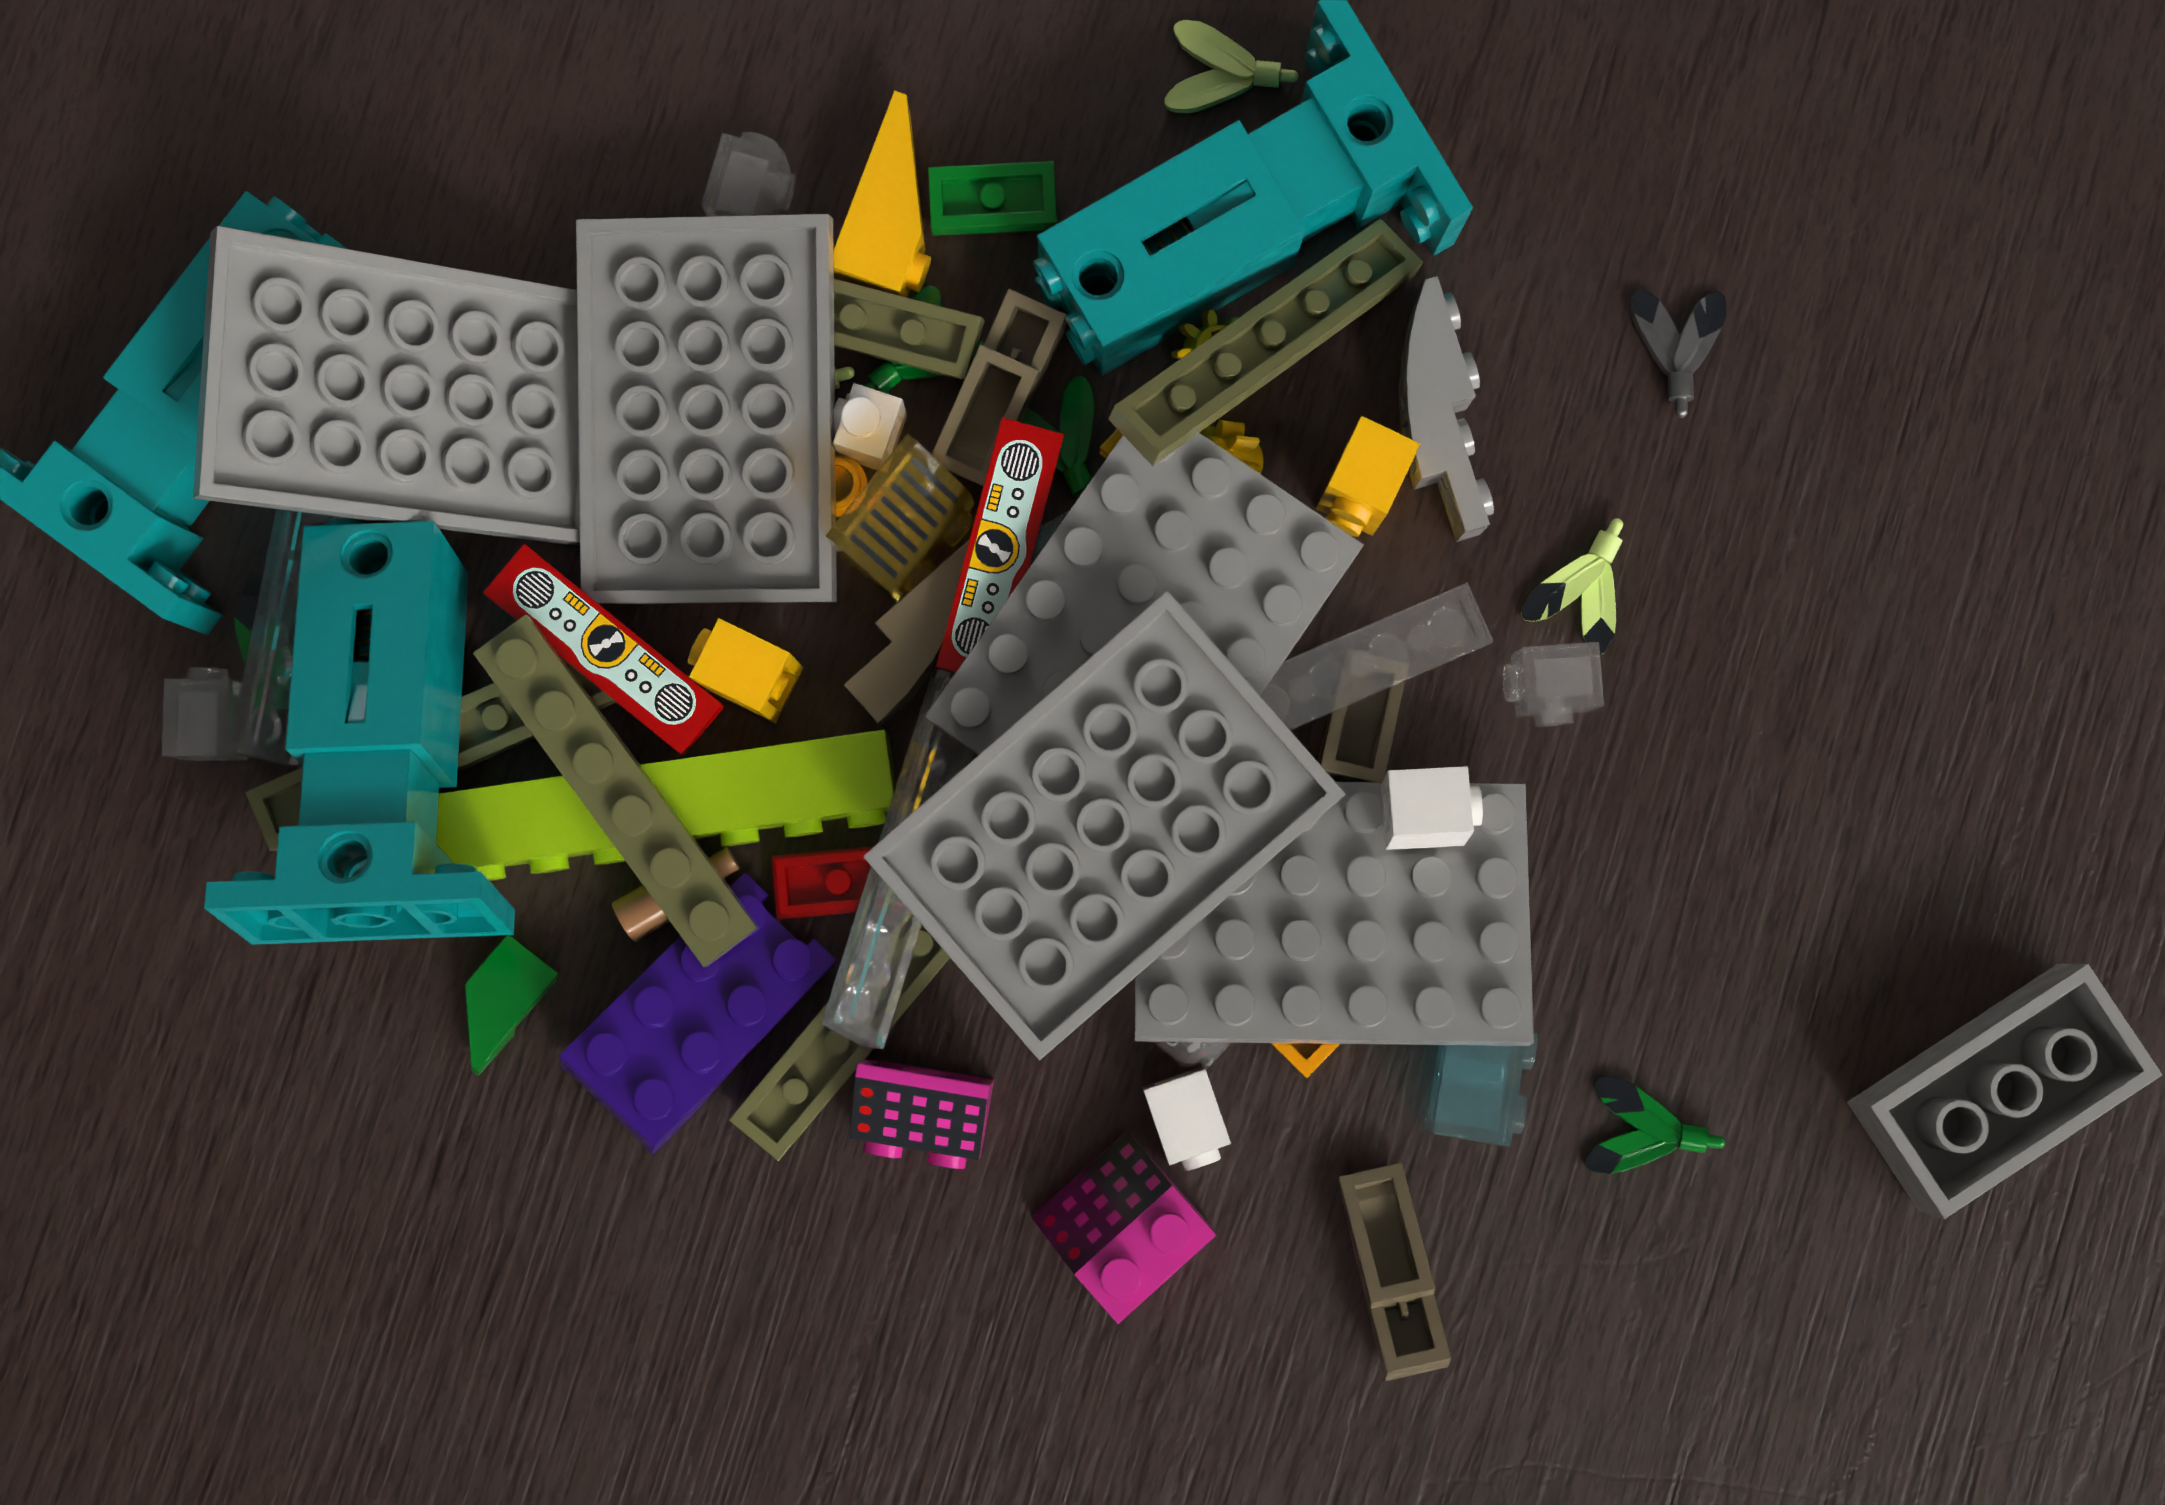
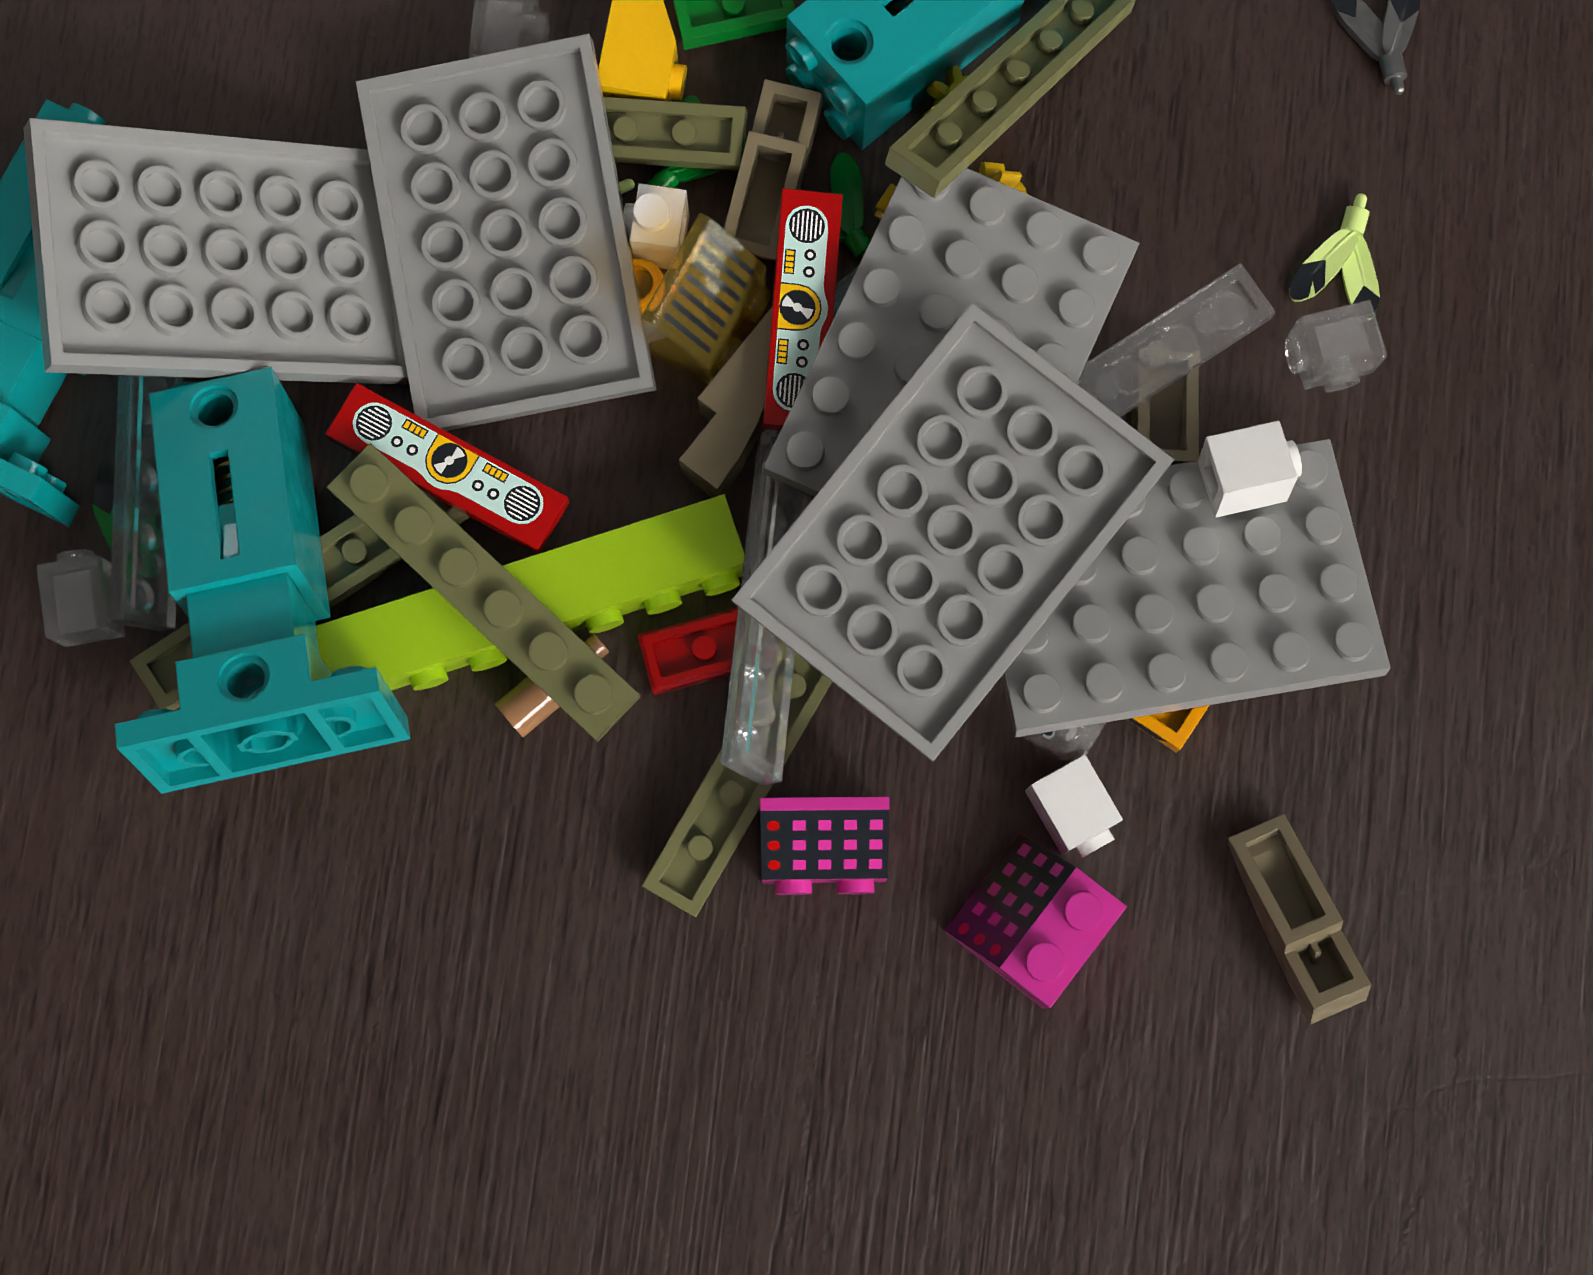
camera: 10 degrees left, 5 degrees down
green slope [465,935,558,1076] -> none
dark purple piece [559,873,837,1156] -> none
yellow brick [688,618,804,724] -> none
yellow brick [1316,416,1420,537] -> none
light grey slope [1399,276,1494,542] -> none
clear light blue brick [1424,1031,1537,1147] -> none
green piece [1584,1076,1725,1174] -> none

